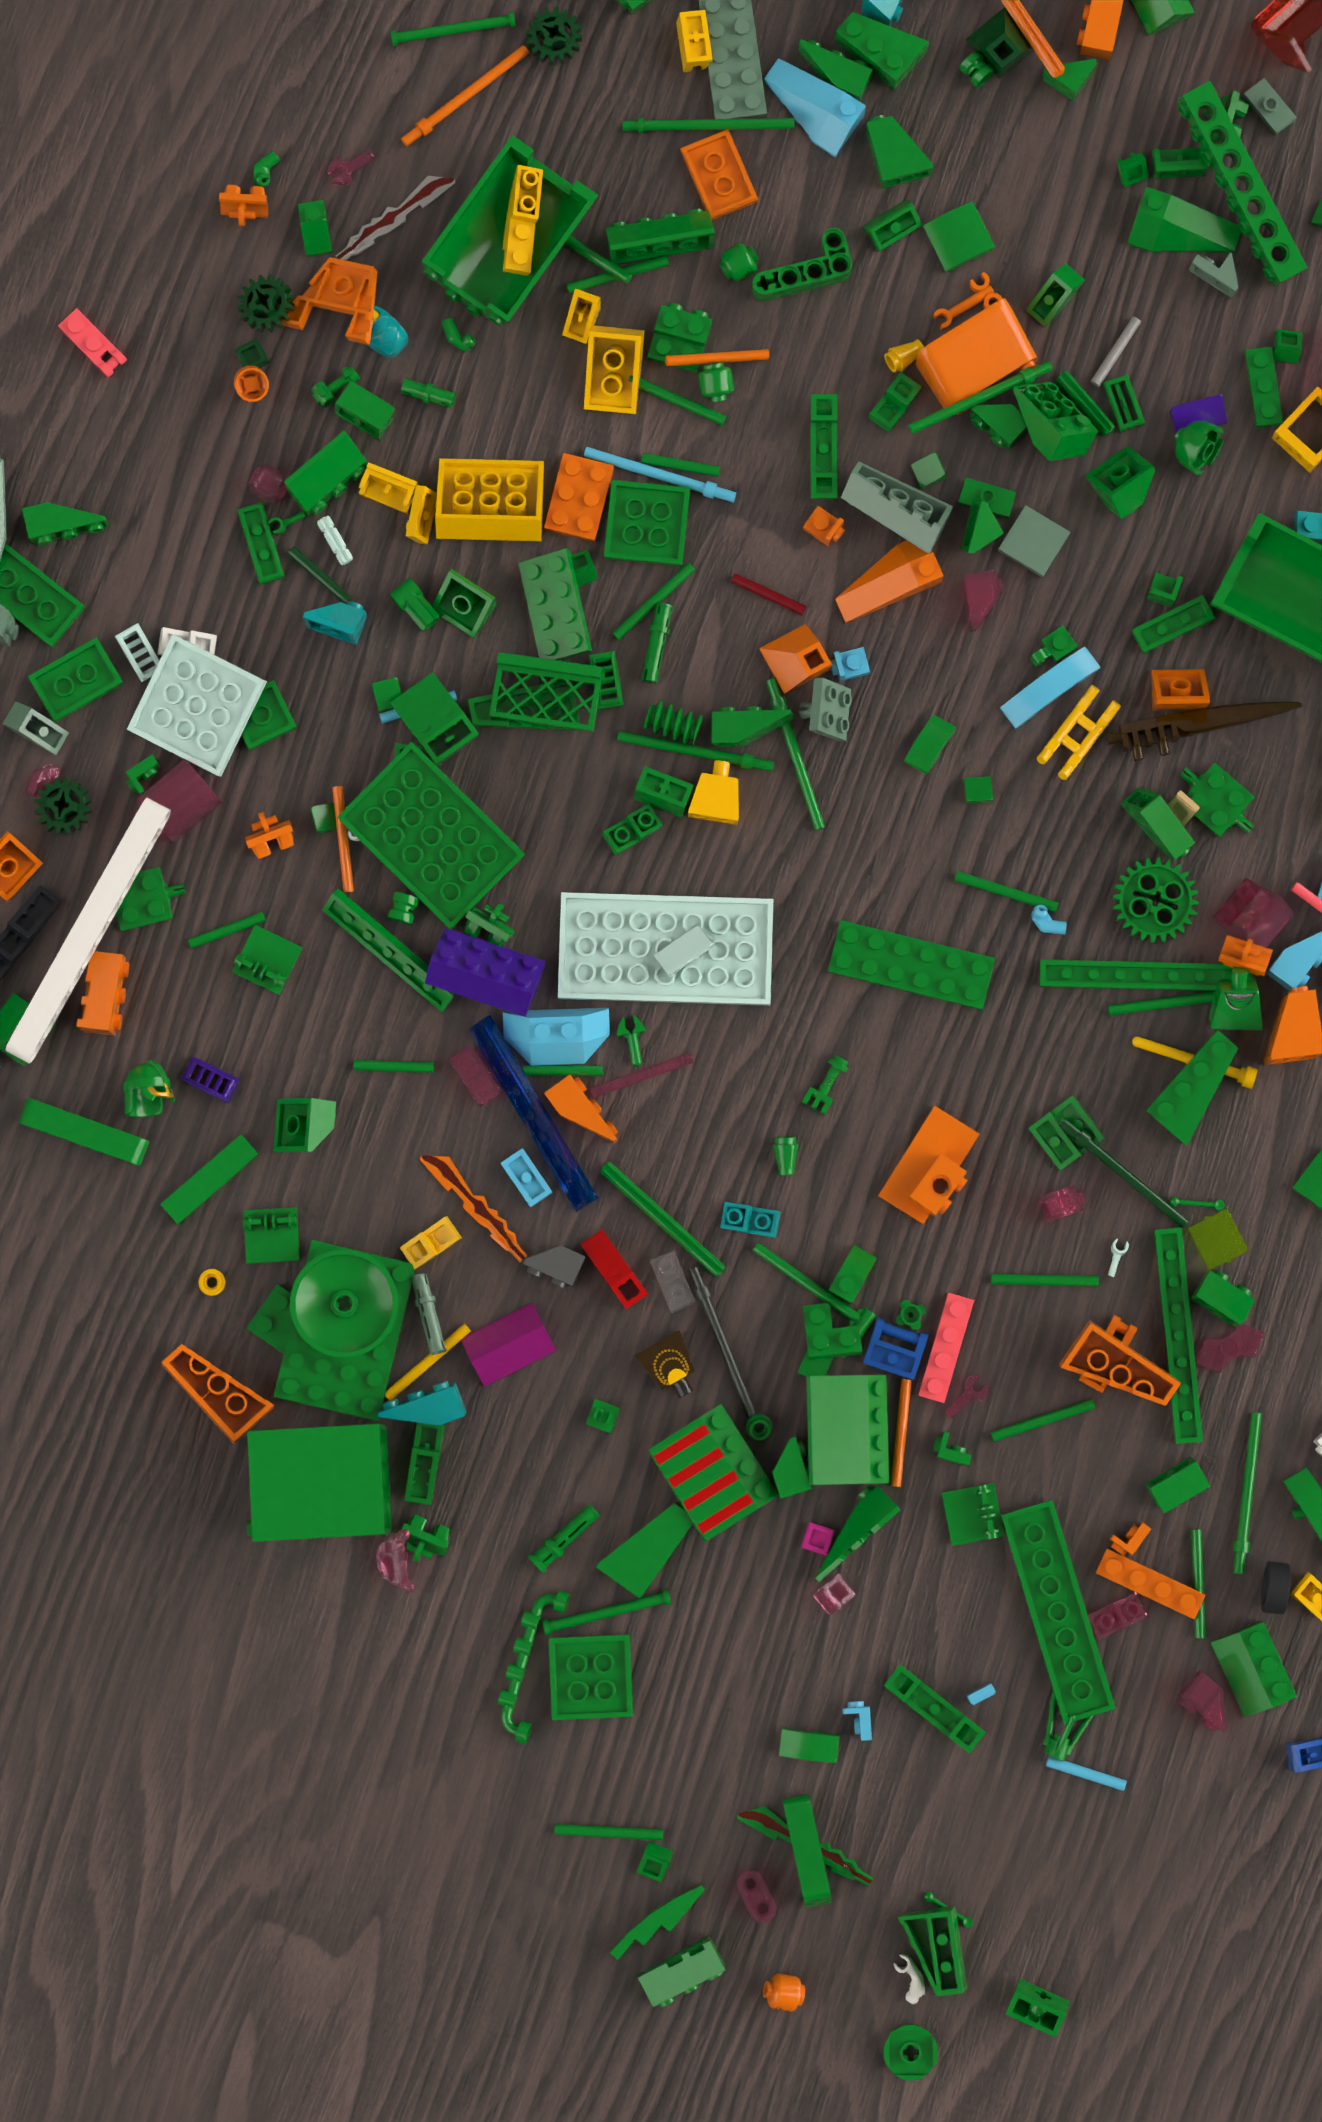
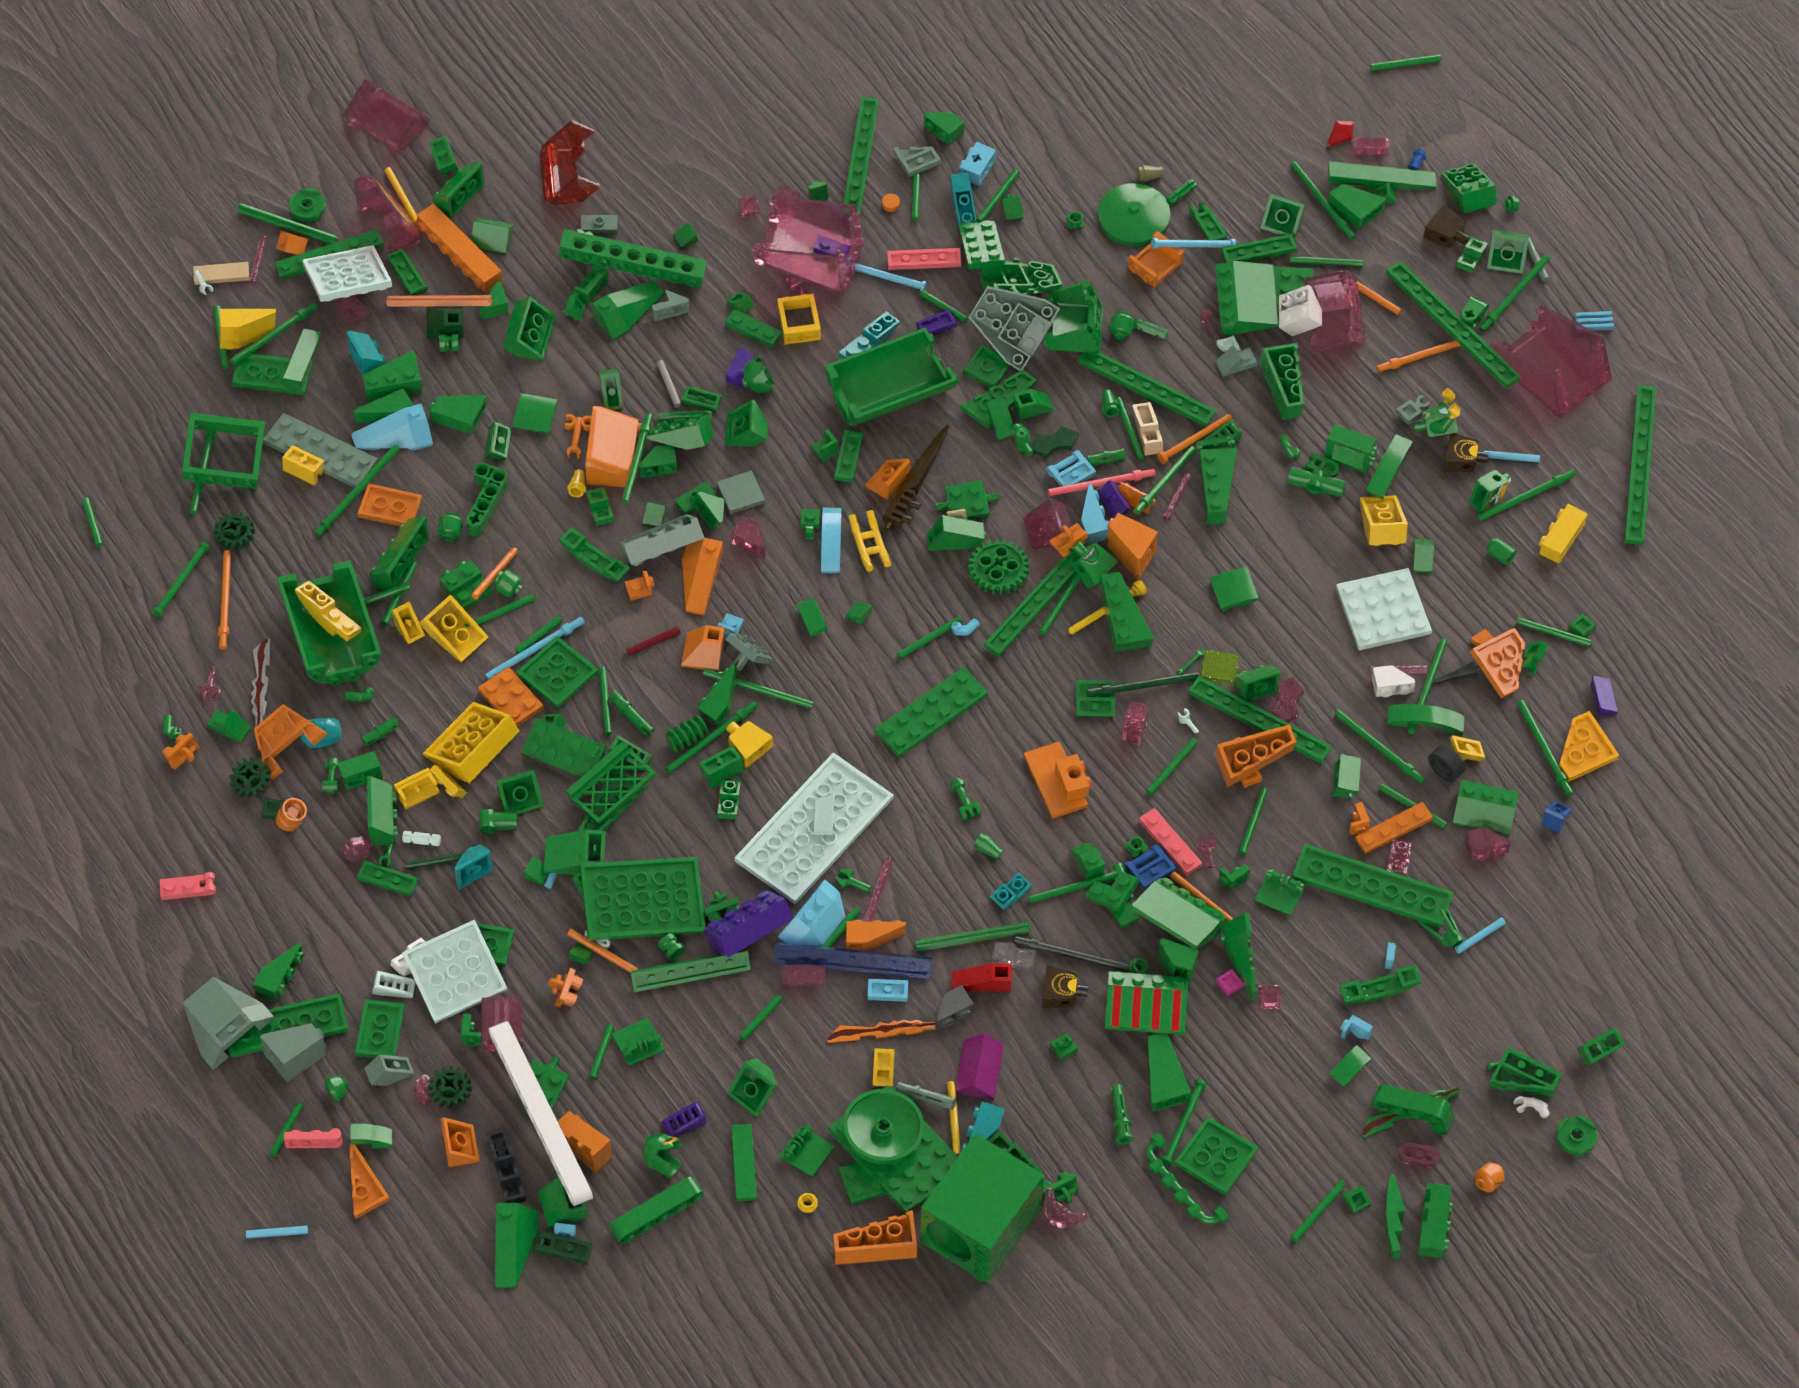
camera: 55 degrees left, 25 degrees down
none -> green slope [502,296,556,361]

